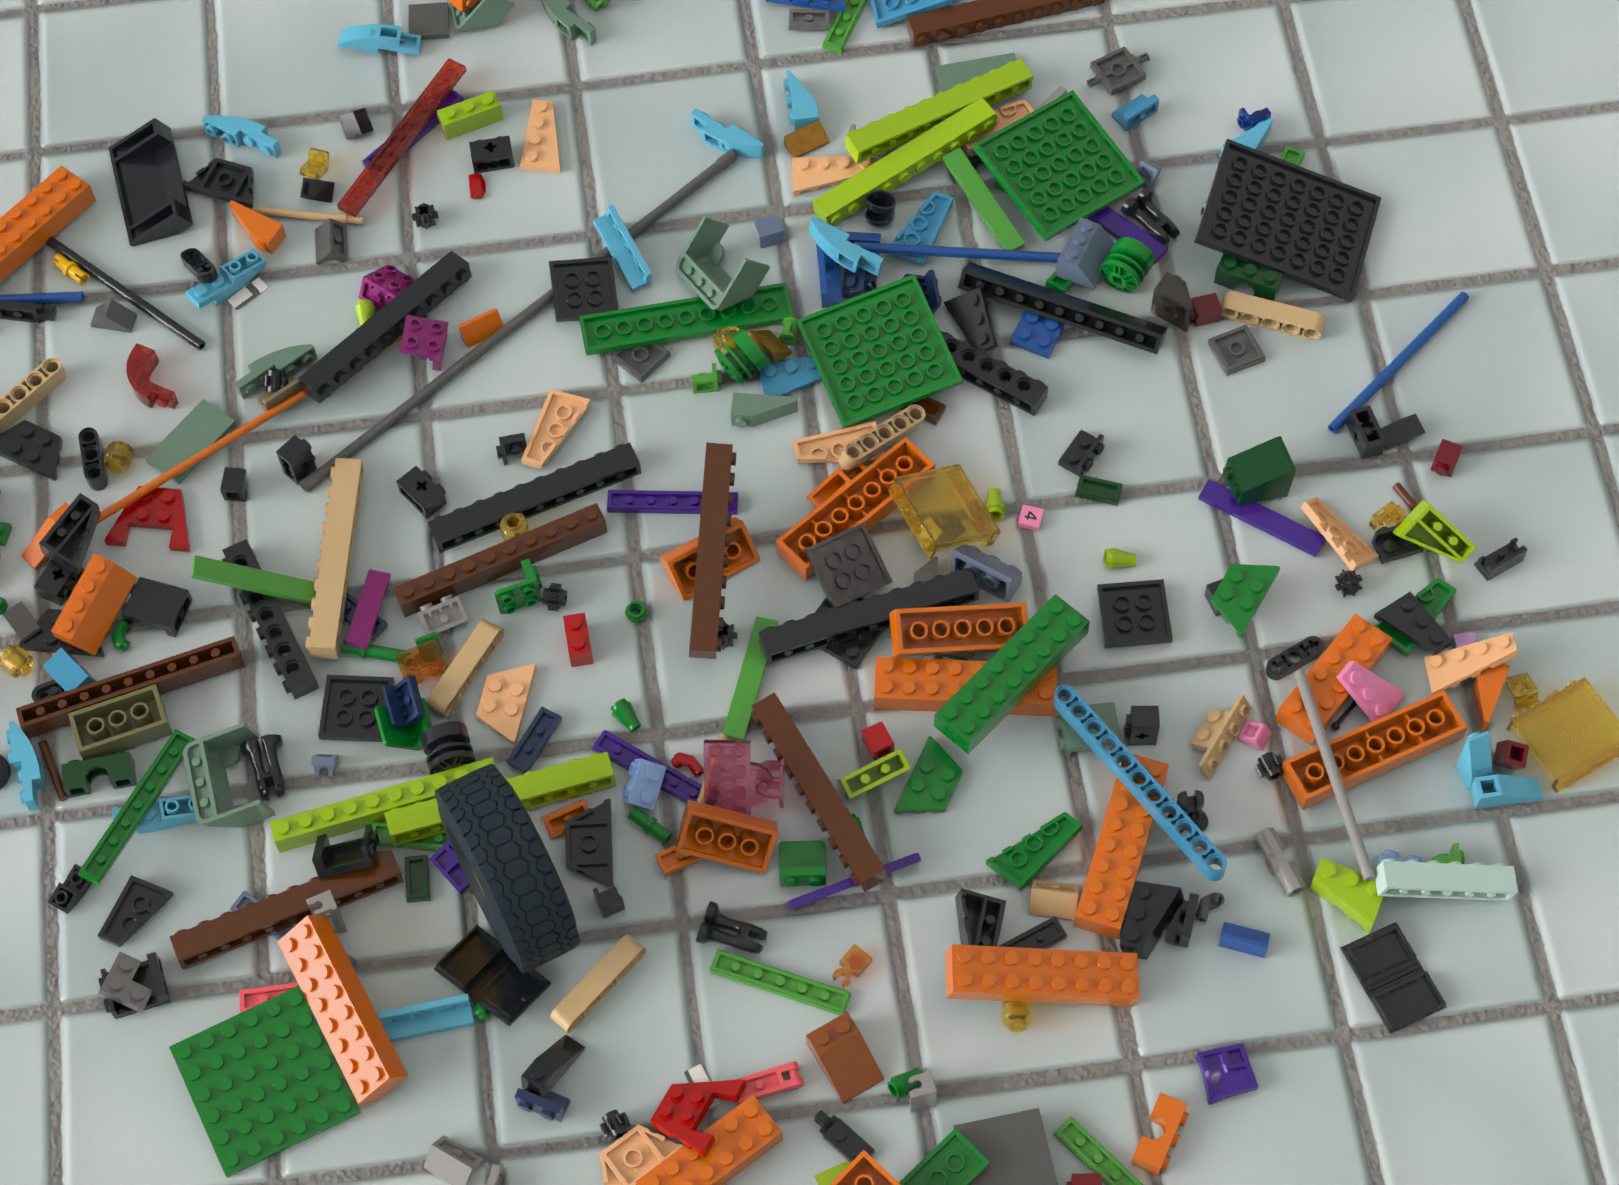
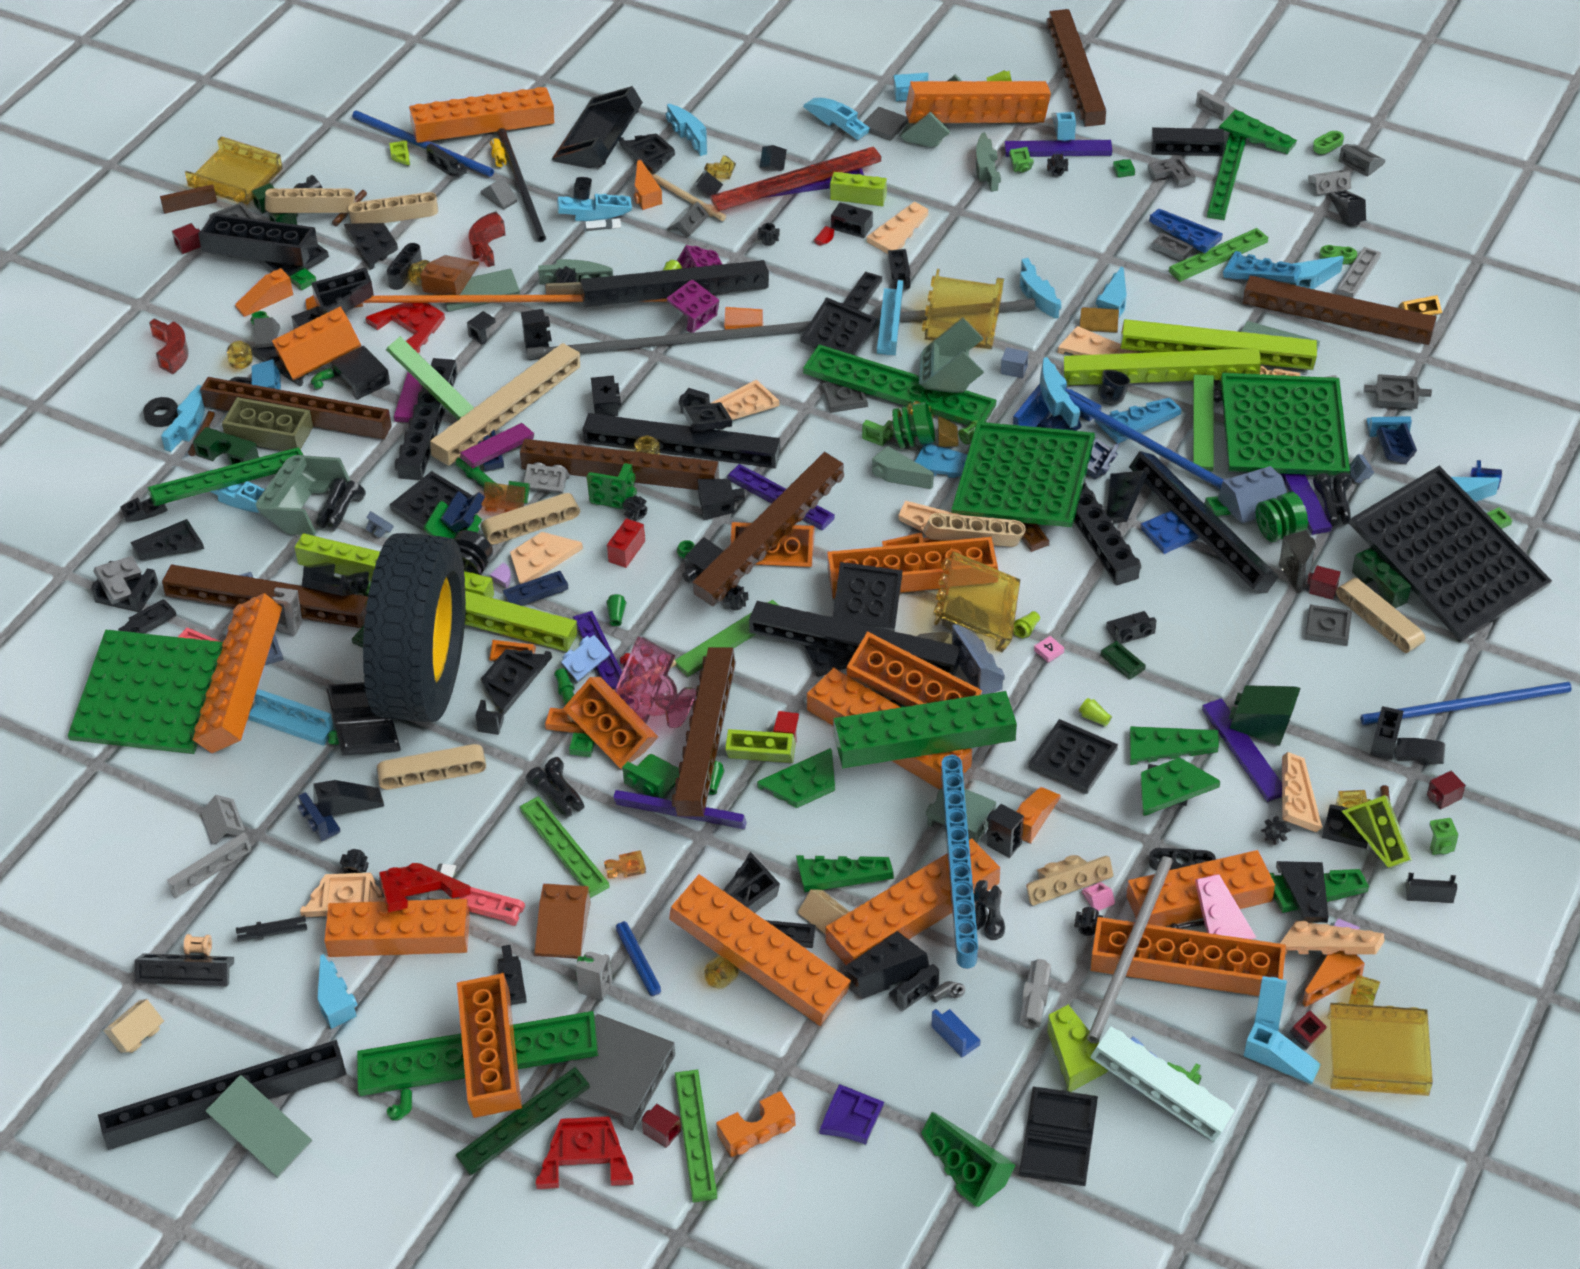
camera: 35 degrees right, 15 degrees down
none -> black hinge [118,599,177,633]
none -> magenta tile [394,372,423,423]
none -> dark orange slope [420,255,479,295]
none -> lavender tile [490,563,511,588]
none -> green plate [569,732,595,757]
none -> blue axle [616,921,661,996]
none -> black torso [682,537,724,583]
none -> black plate [683,402,732,432]
none -> black torso [697,479,745,520]
none -> black tile [843,271,882,311]
none -> black hinge [888,249,911,289]
none -> green wedge [921,1112,1016,1207]
none -> clear yellow panel [922,269,1004,350]
none -> orange slope [1016,787,1061,844]
none -> green wing [1130,726,1219,765]
none -> dark blue bracket [1376,423,1417,464]
none -> bright green bracket [1429,818,1459,855]

